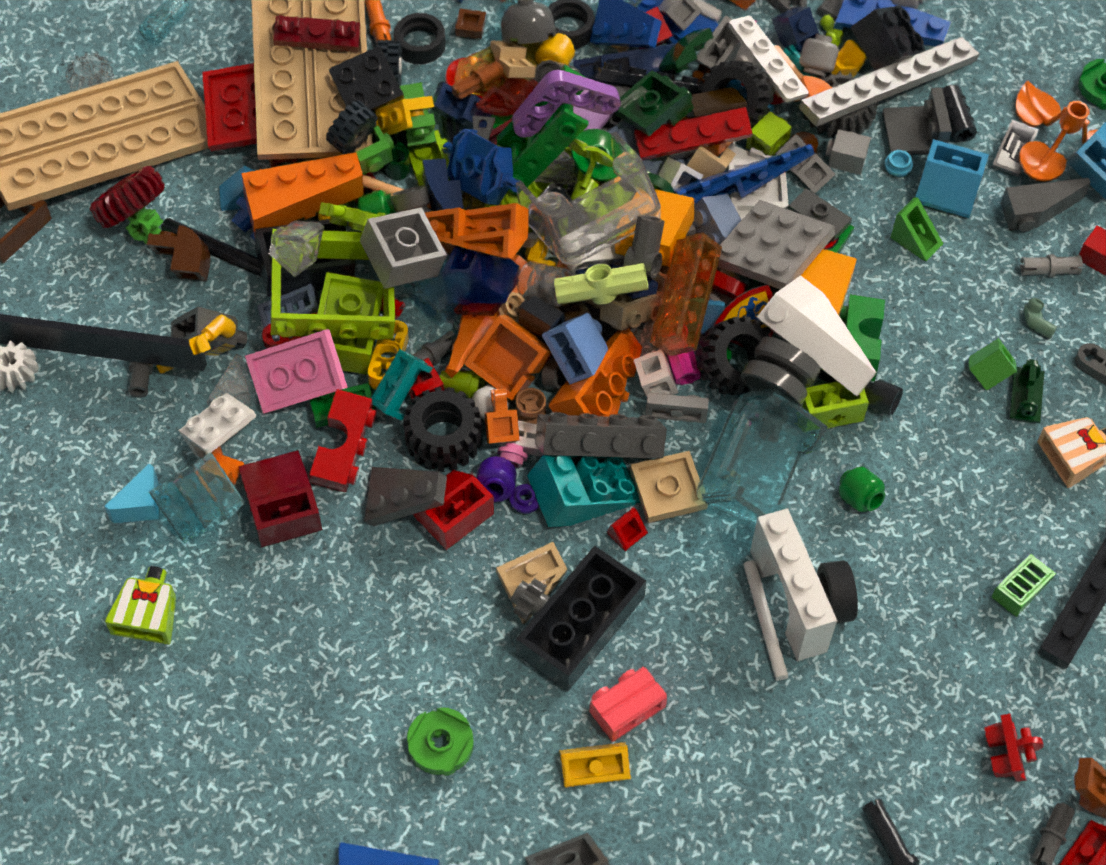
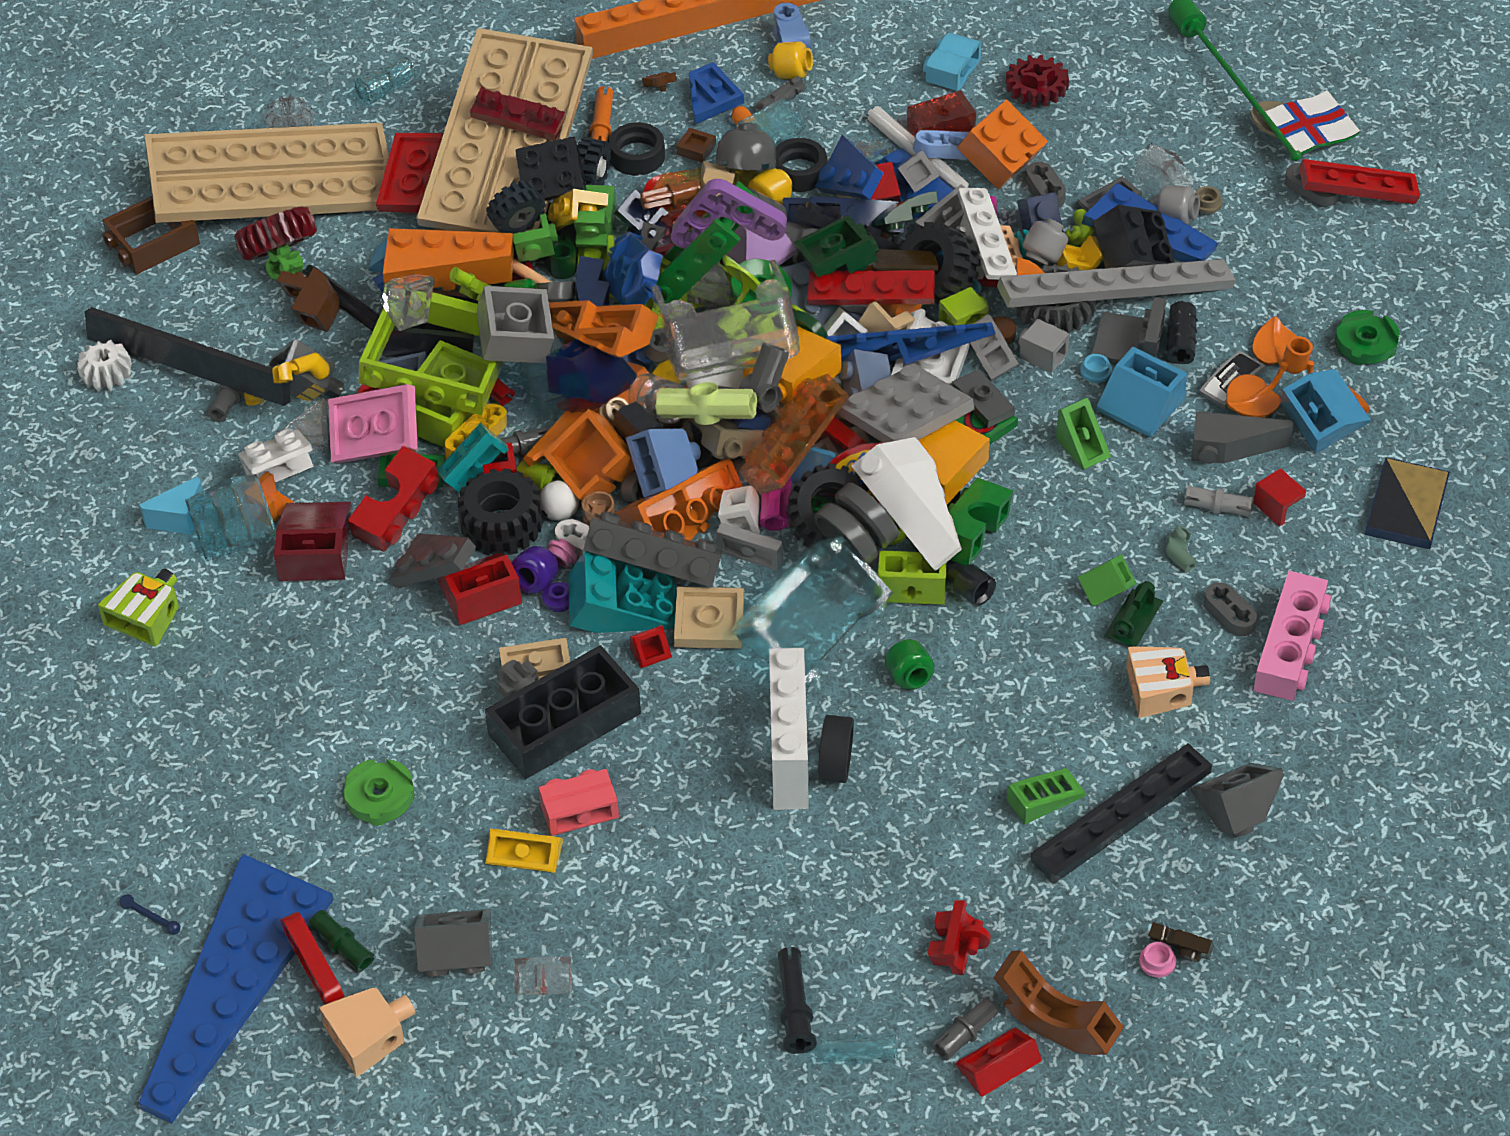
camera: 20 degrees right, 10 degrees down
orange plate [484,389,520,444] -> none
white bar [743,560,788,681] -> none

